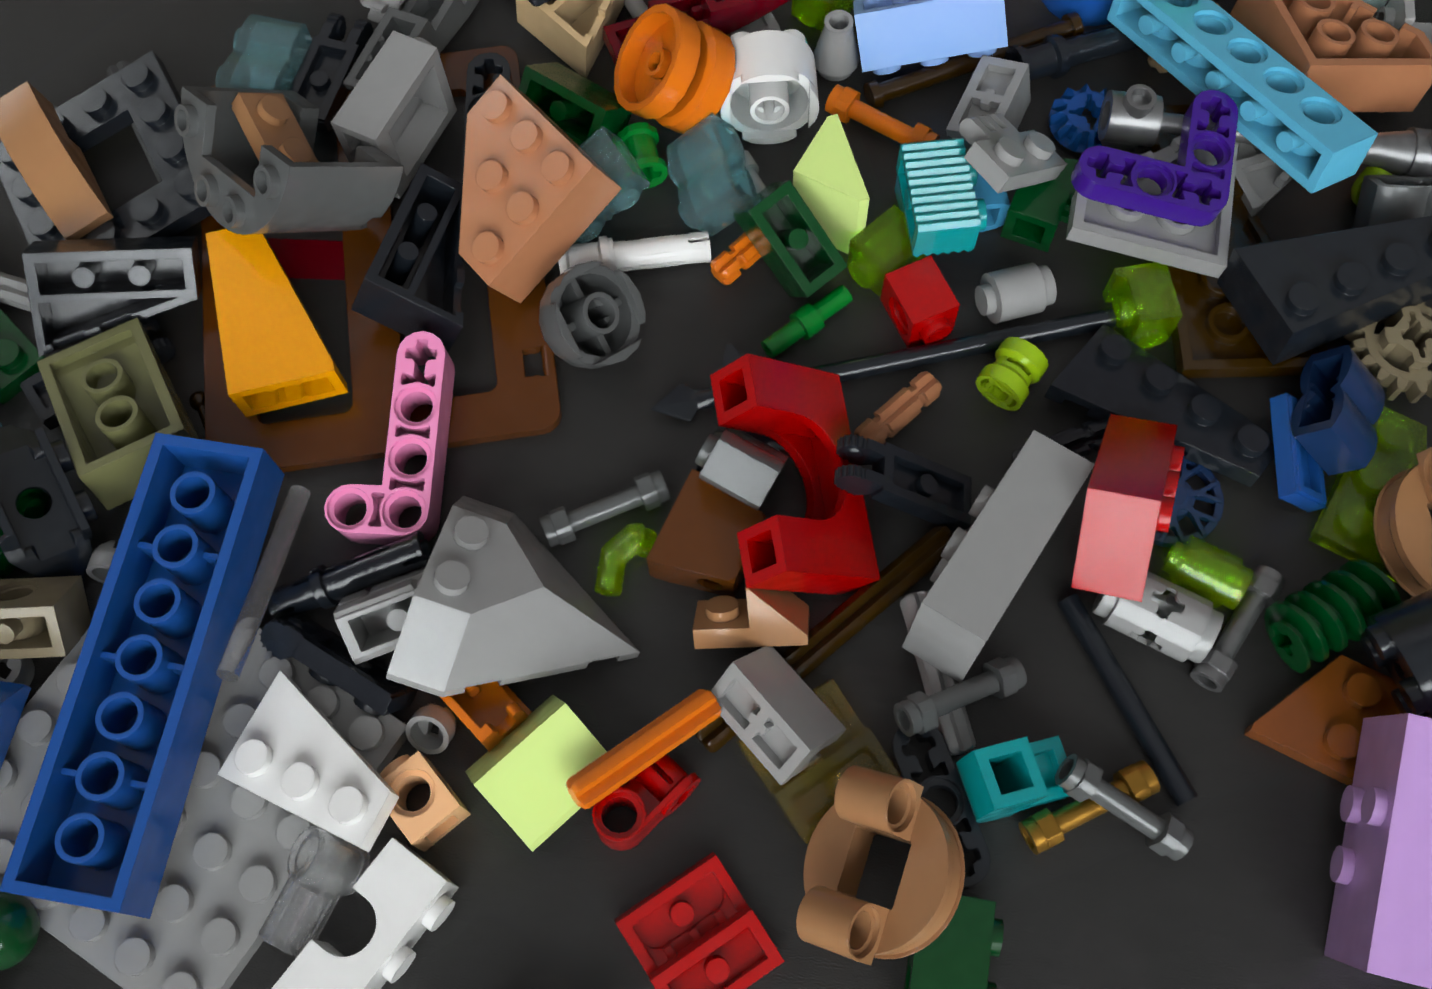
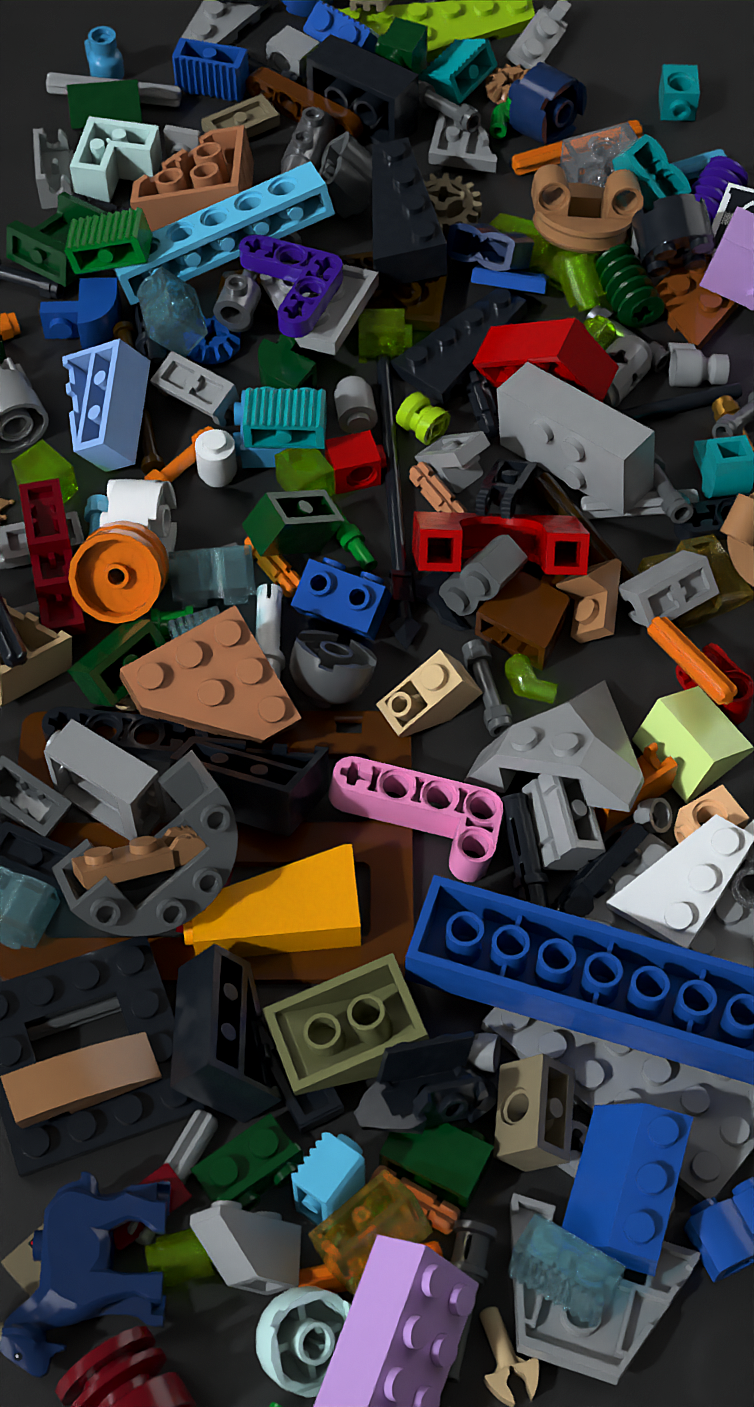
camera: 85 degrees left, 10 degrees down
yellowish green slope [793,114,870,256] -> none
light grey cone [813,10,859,81] -> none
light grey hinge [959,113,1067,193] -> none
none -> clear light blue brick [137,266,208,358]
none -> white brick [195,429,237,487]
none -> blue brick [291,557,392,641]
none -> tan slope [376,649,483,738]
none -> light grey slope [414,431,490,493]
none -> clear neon green brick [558,253,605,312]
none -> light grey piece [667,342,730,387]

